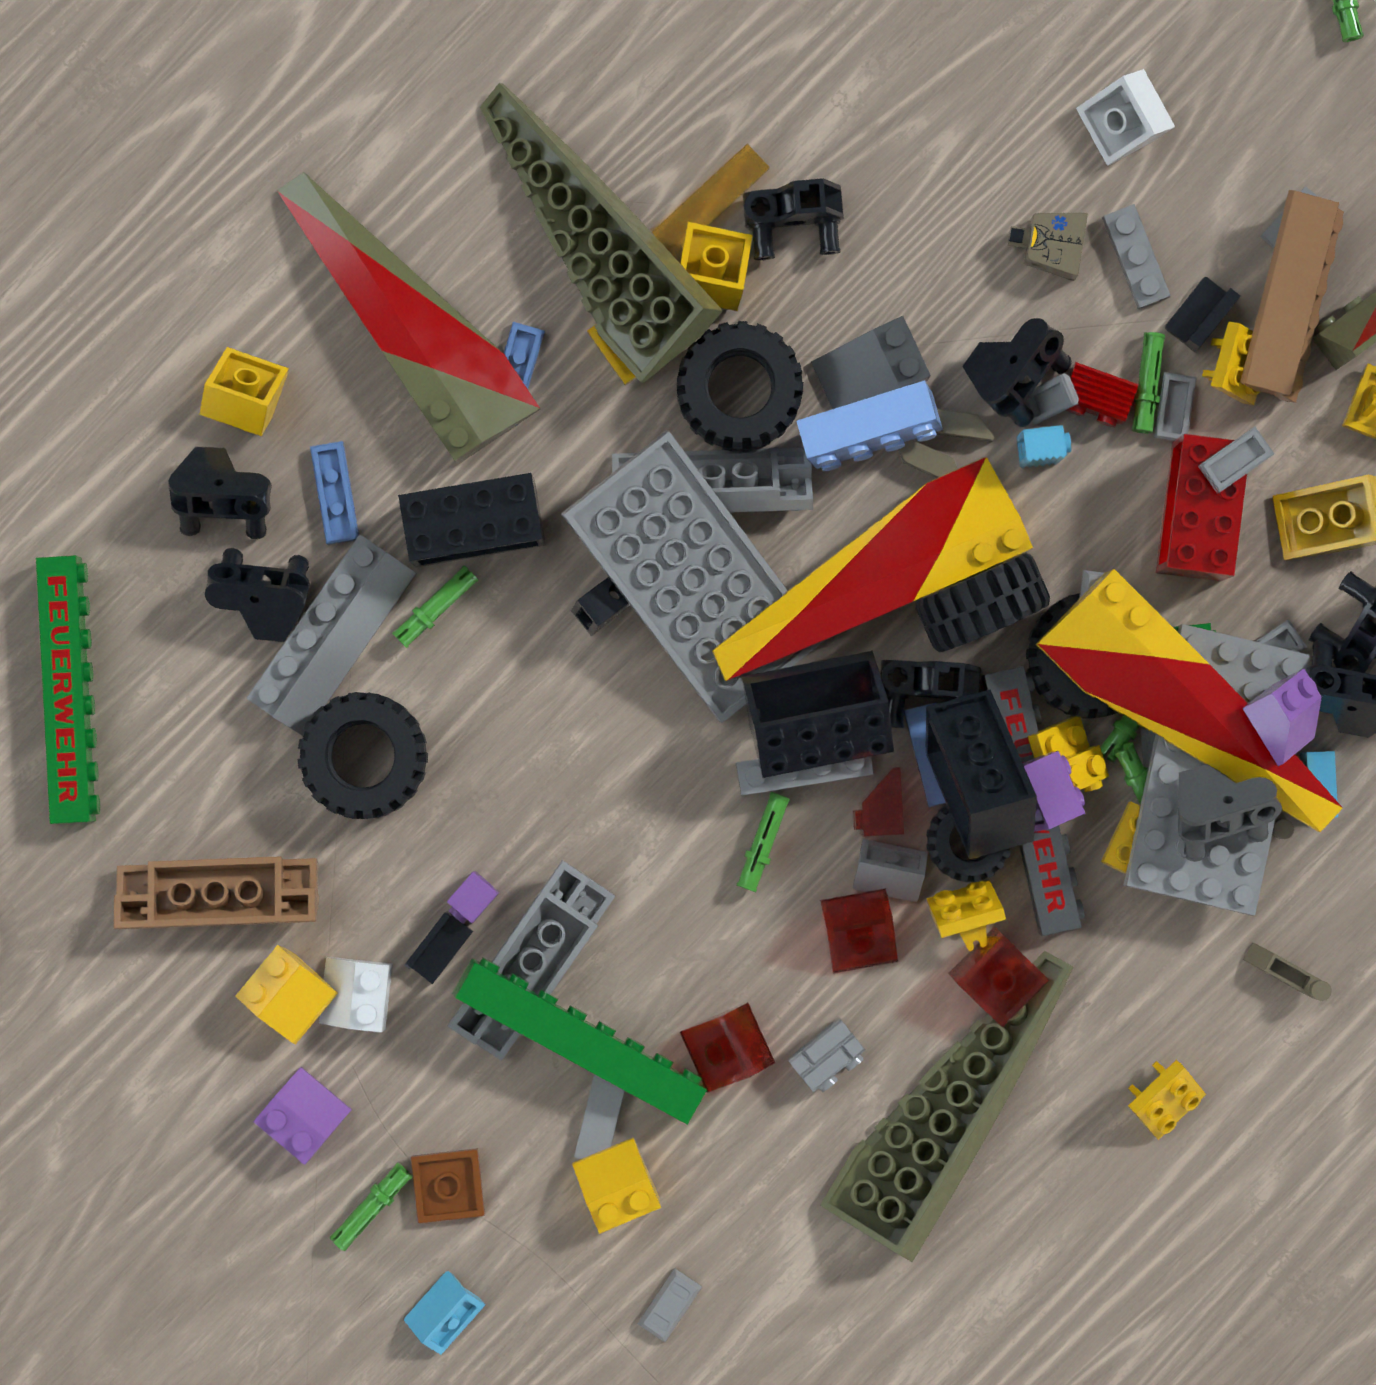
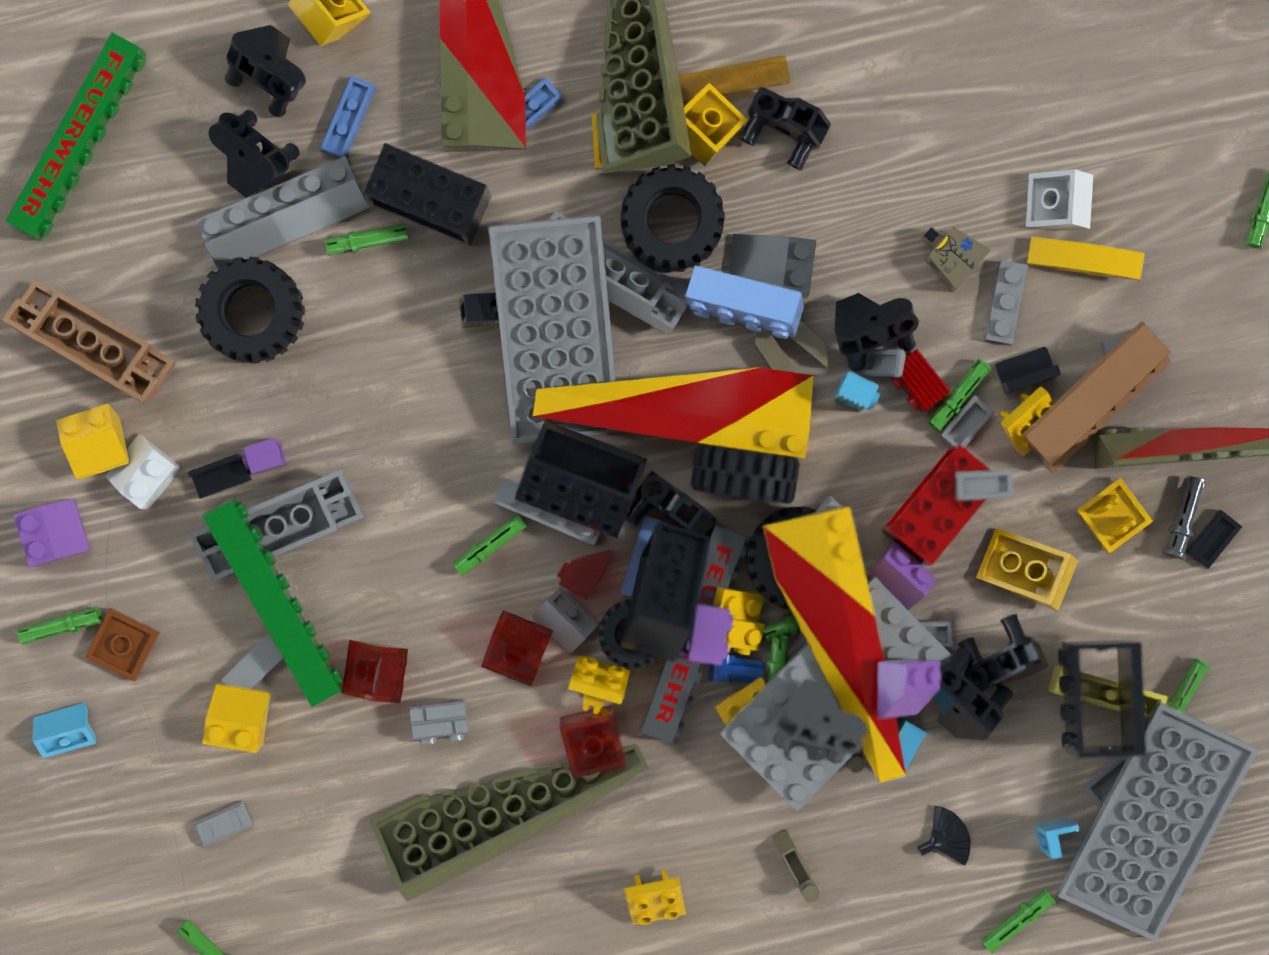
camera: 35 degrees right, 0 degrees up
none -> blue piece [708,654,764,683]
none -> medium lavender slope [867,540,937,610]
none -> yellow slope [1027,237,1145,281]

